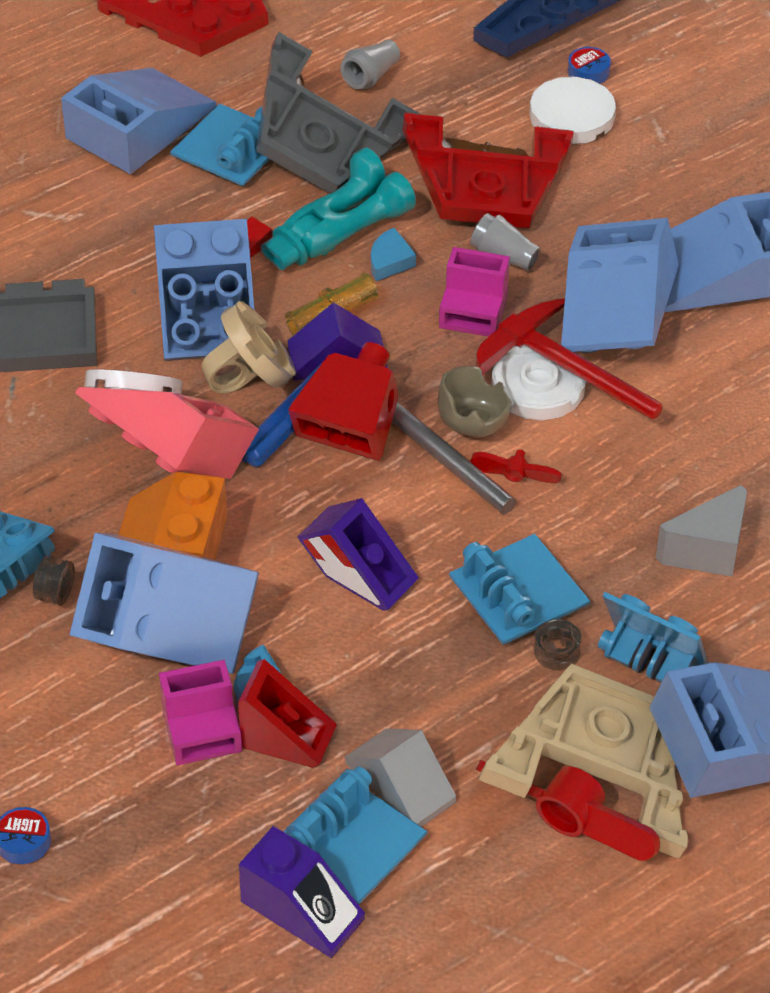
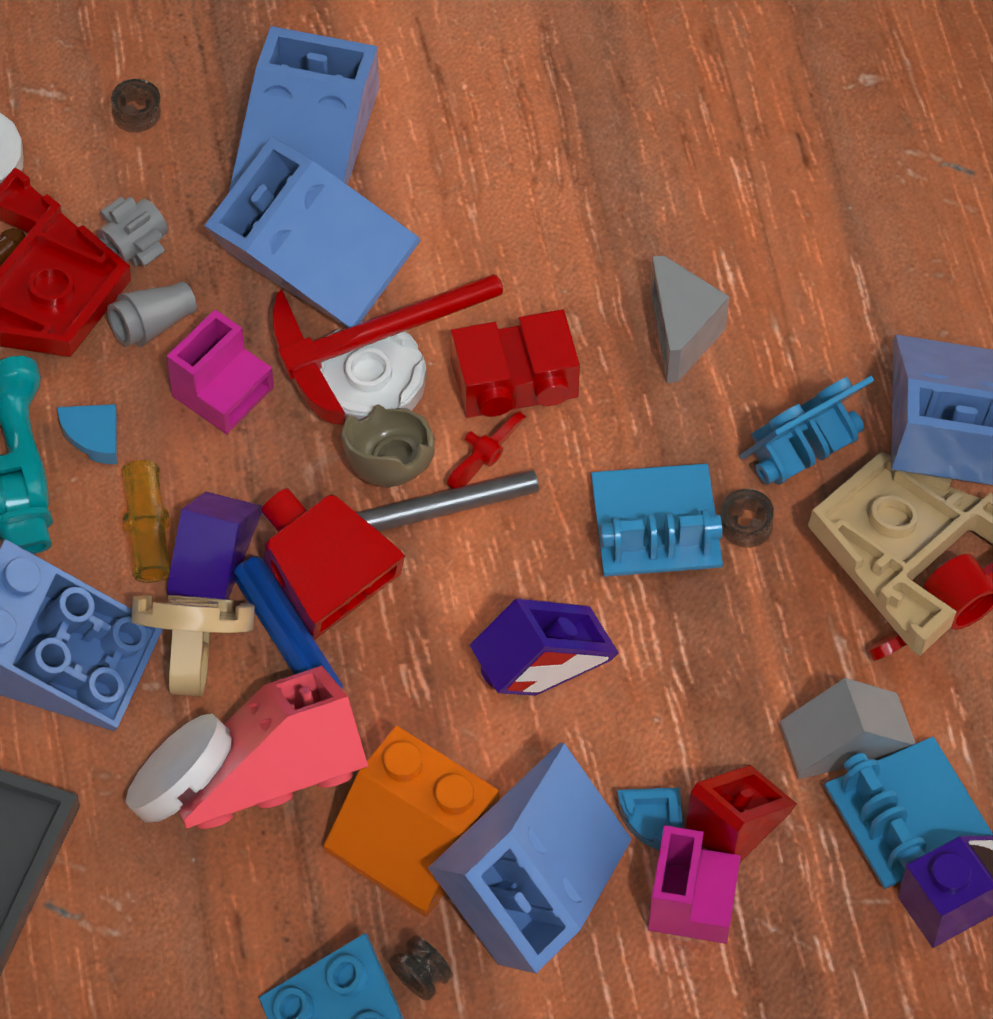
camera: 65 degrees left, 10 degrees up
none -> light grey gear [97,196,168,267]
none -> clear smoke bush [111,79,161,133]
none -> red brick [451,309,580,418]

